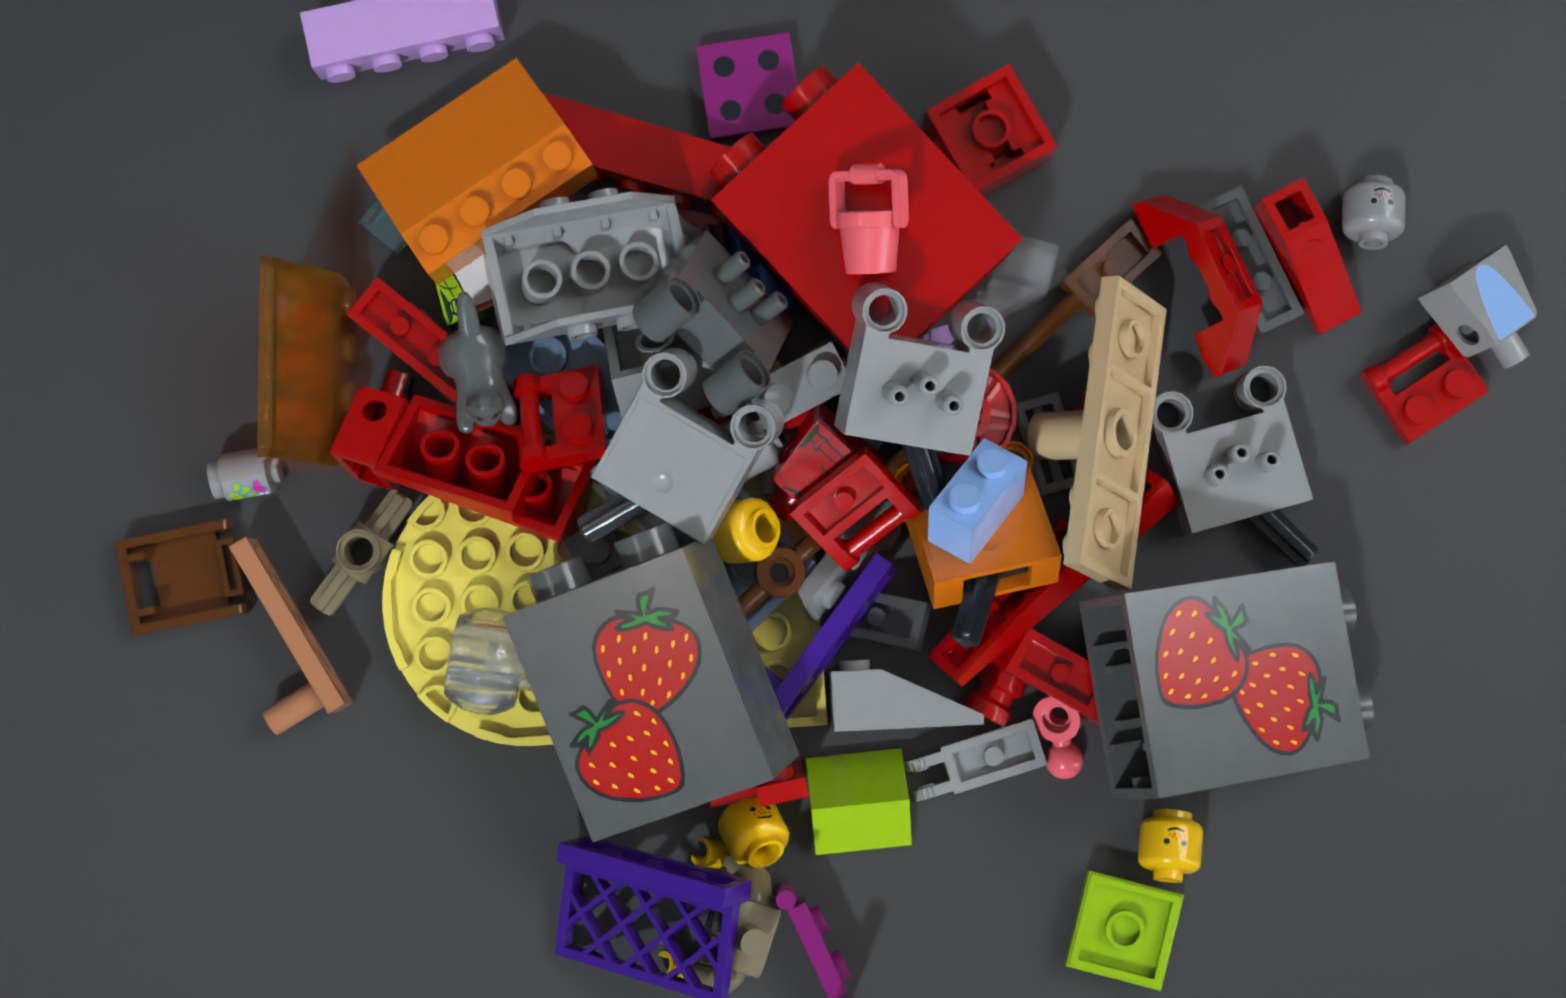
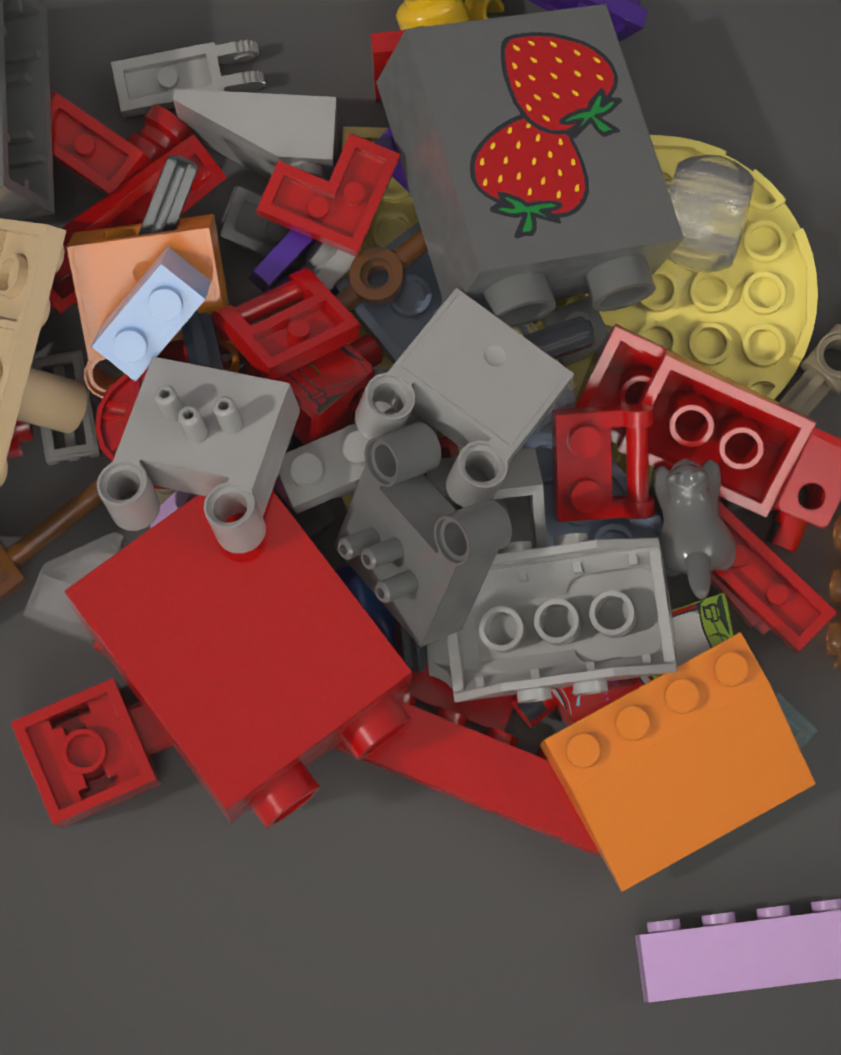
camera: 175 degrees left, 5 degrees down
magenta tile [696,32,797,142] -> none
yellow head [713,498,781,564] -> none
lime slope [806,748,912,855] -> none
coral piece [828,163,909,274] -> none
coral plate [1033,695,1085,779] -> none
none -> red plate [256,133,401,257]

